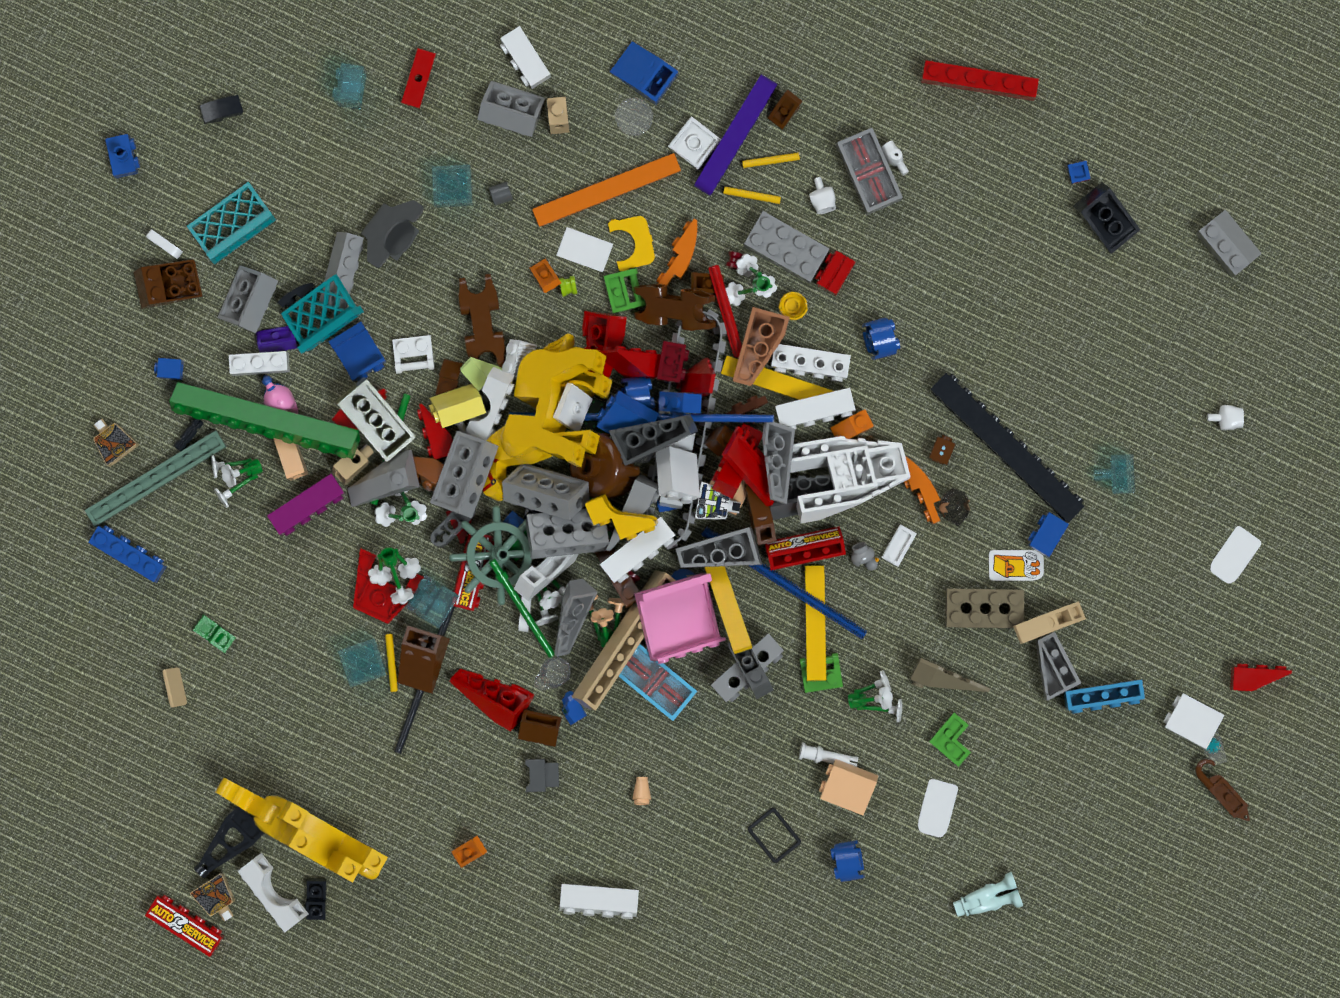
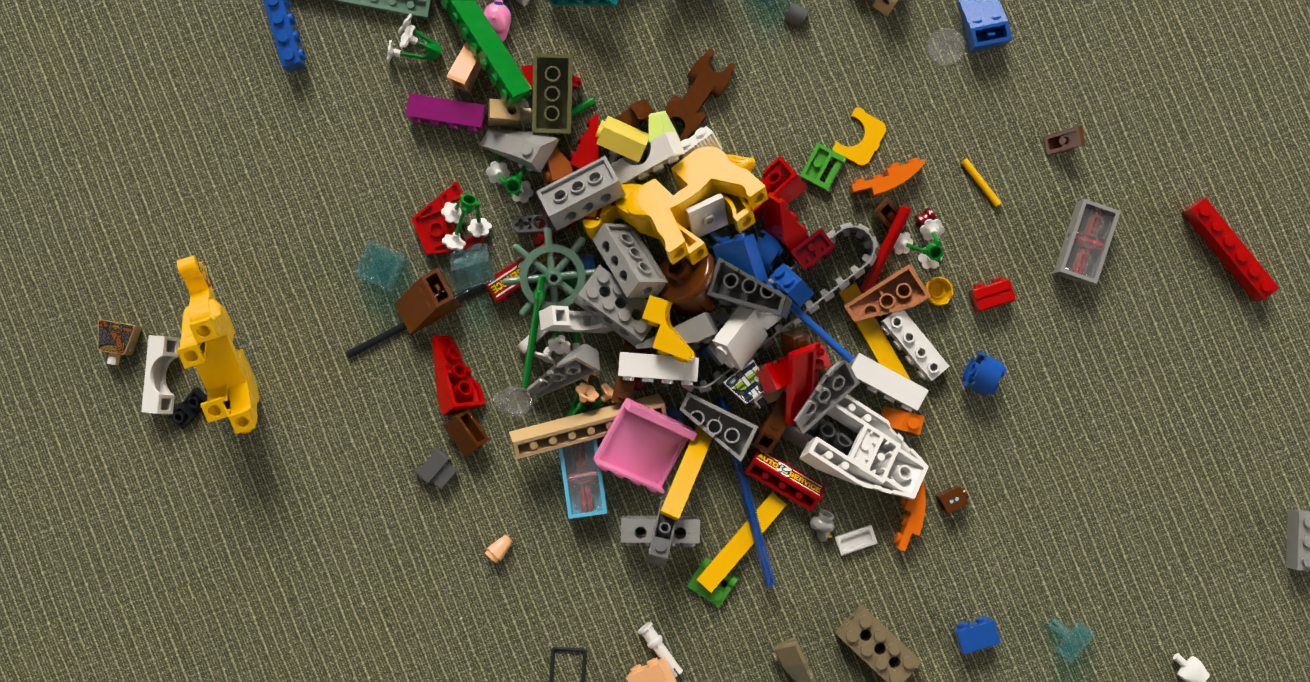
camera: 45 degrees right, 0 degrees up
brick [145,894,225,957] -> none
tan slope [162,667,187,708] -> none
green slope [192,614,236,653] -> none
black plate [193,806,265,879] -> none
blue panel [328,322,386,382] -> none
yellow bar [385,634,398,692] -> none
white plate [392,335,435,374] -> none
orange slope [451,836,487,868] -> none
orange slope [529,258,561,293] -> none
orange tile [532,153,681,227] -> none
white sticker [556,227,613,272] -> none
lime wheel [559,276,577,297] -> none
white brick [559,884,639,919] -> none
blue rock [562,691,587,725] -> none
reddish brown piece [633,283,716,331] -> none
white plate [668,116,721,170] -> none
red wedge [676,358,716,397] -> none
dark purple beam [694,74,778,196] -> none
copper wing [721,395,768,424] -> none
yellow bar [742,152,800,168] -> none
light grey brick [743,211,829,284] -> none
white piece [809,177,836,214] -> none
plant [848,670,902,722] -> none
white piece [881,141,909,176] -> none
black brick [929,373,1084,523] -> none
clear smoke hair [939,488,971,526] -> none
sticker [989,550,1044,581] -> none
blue plate [1067,161,1091,184] -> none
black slope [1073,182,1141,254] -> none

